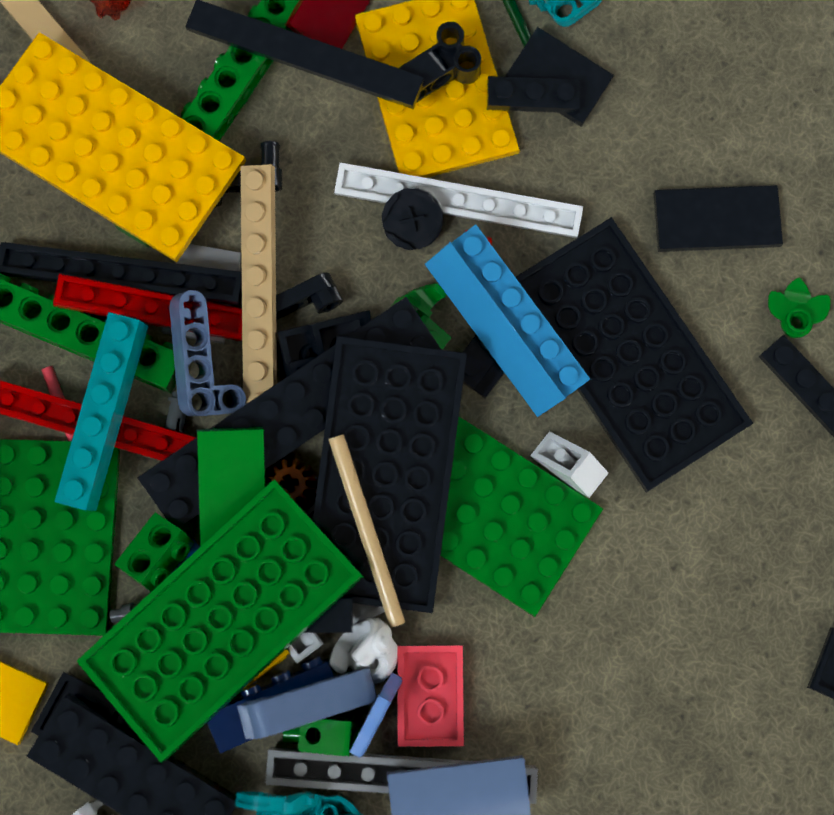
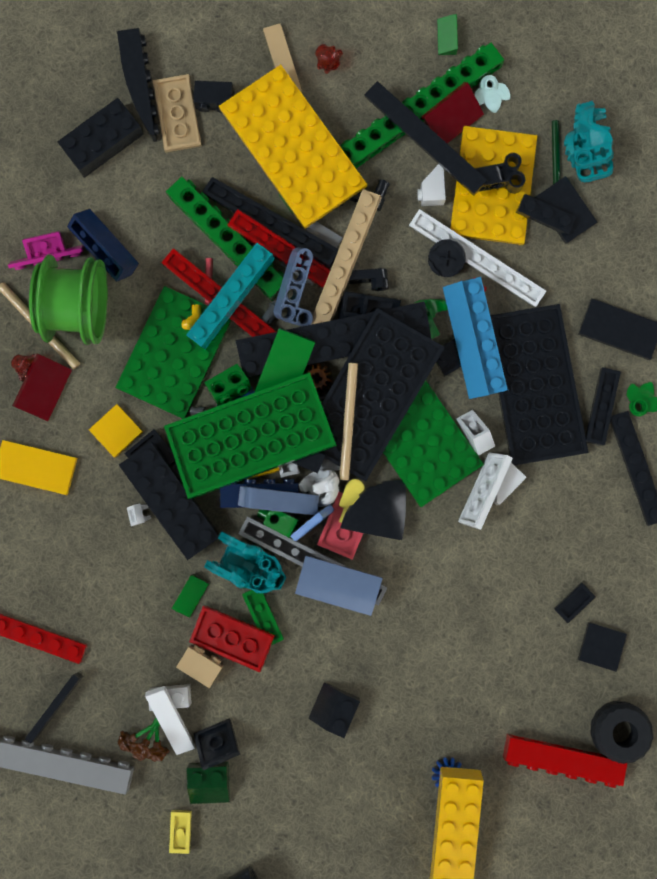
camera: 25 degrees right, 5 degrees up
none -> yellow arm [181,304,201,330]
none -> light yellow piece [339,479,365,523]
none -> black brick [341,480,406,540]
none -> white slope [417,164,446,206]
none -> white tile [458,452,513,530]
none -> white slope [494,463,526,505]
none -> black plate [585,367,621,446]

